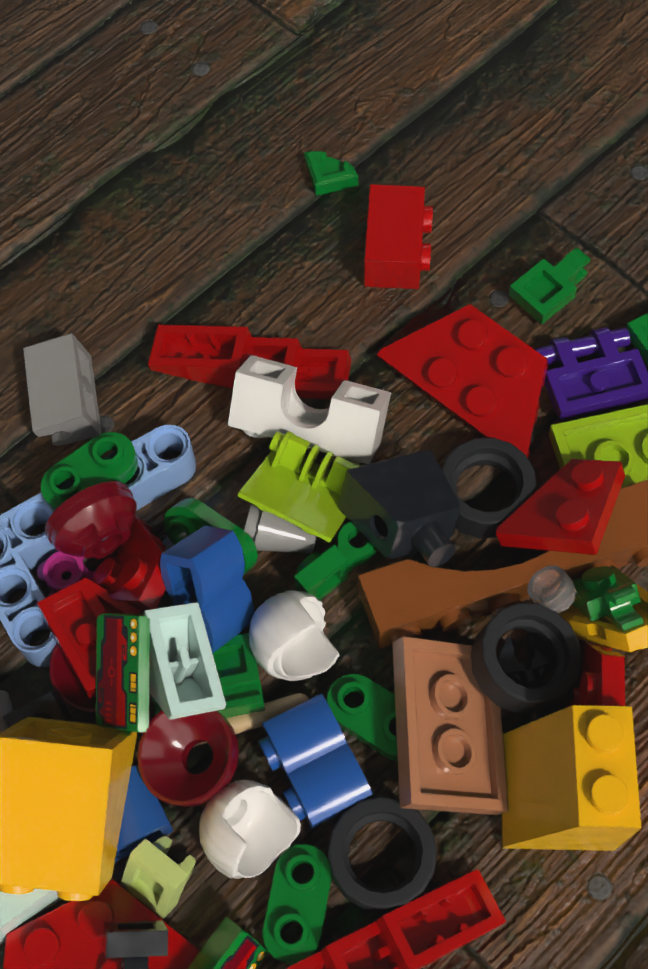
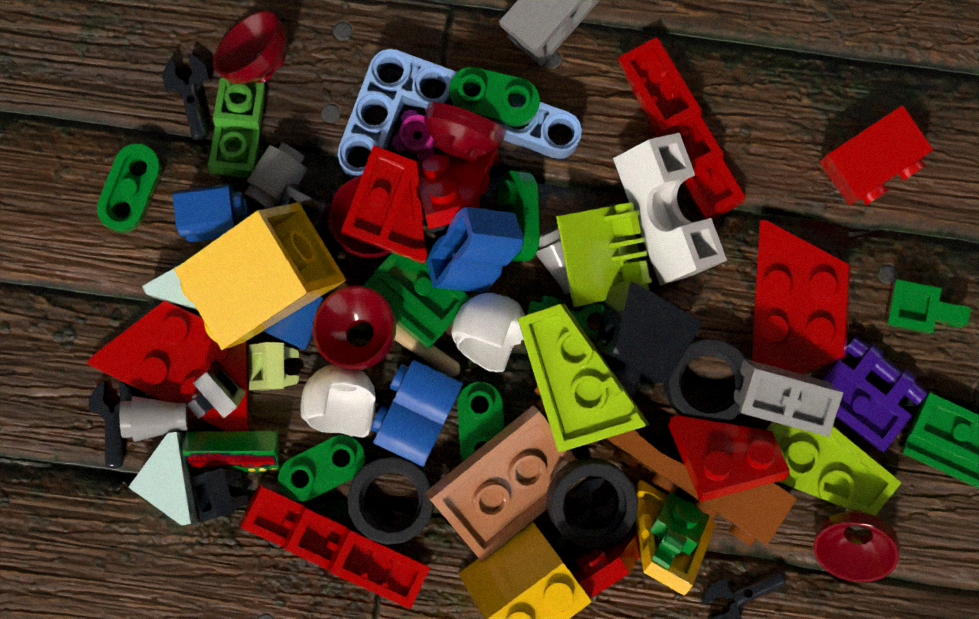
camera: 45 degrees right, 20 degrees up
slope [96,613,150,732] -> none
light aqua slope [143,602,226,720] -> none
green tile [304,151,358,196] -> none
clear hinge [527,565,576,613] -> none
none -> lime wing [517,304,650,453]
none -> light grey hinge [734,359,843,437]

